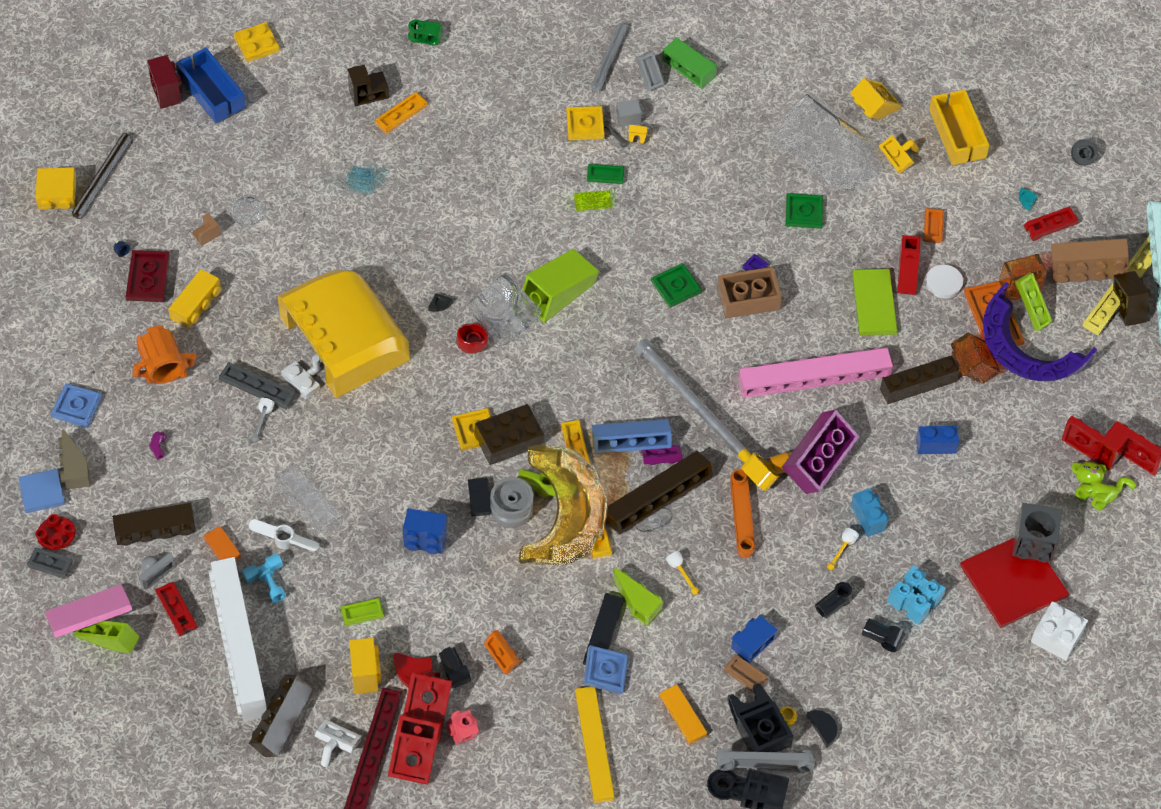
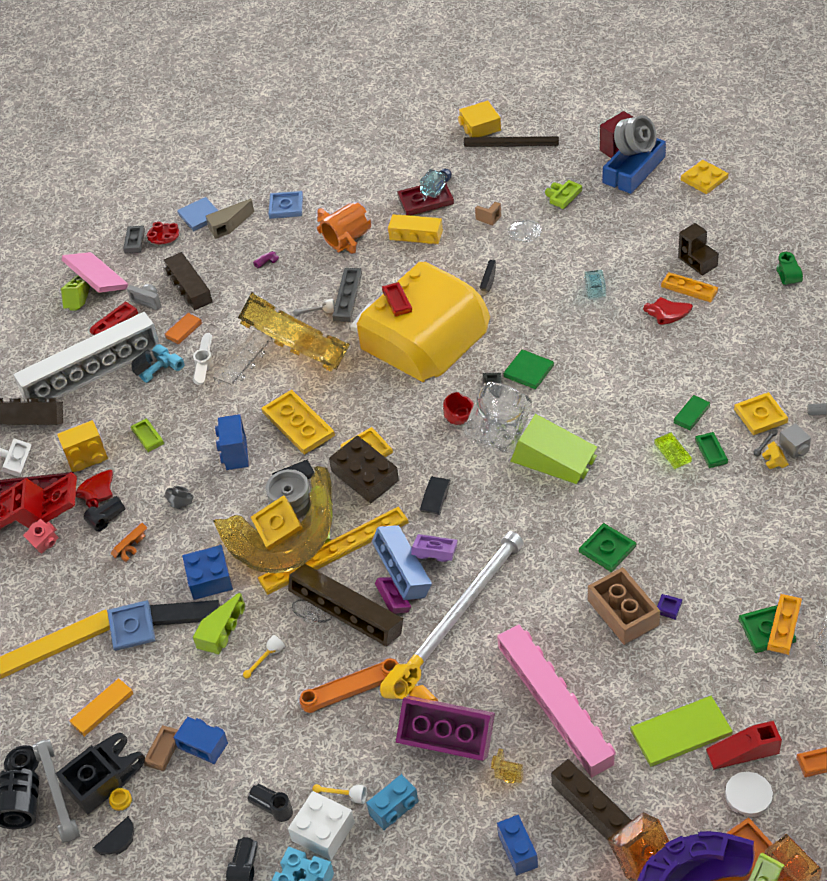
camera: 80 degrees right, 10 degrees down
none -> black slope [131,349,153,376]
none -> dark grey plate [164,486,194,509]
none -> blue brick [182,545,233,600]
none -> clear yellow windscreen [238,292,350,372]
none -> yellow plate [251,495,303,550]
none -> yellow plate [261,389,335,455]
none -> white brick [288,791,355,861]
none -> red tile [382,282,412,317]
none -> medium lavender plate [411,534,458,562]
none -> clear light blue brick [420,169,445,198]
none -> black slope [420,476,451,515]
none -> black tile [480,260,496,292]
none -> clear yellow bracket [491,748,524,783]
none -> green tile [503,349,554,390]
none -> lime hinge [545,180,582,209]
none -> light grey wheel [614,115,656,156]
none -> red arm [643,297,693,325]
none -> green tile [674,395,710,431]
none -> light orange tile [767,594,802,655]

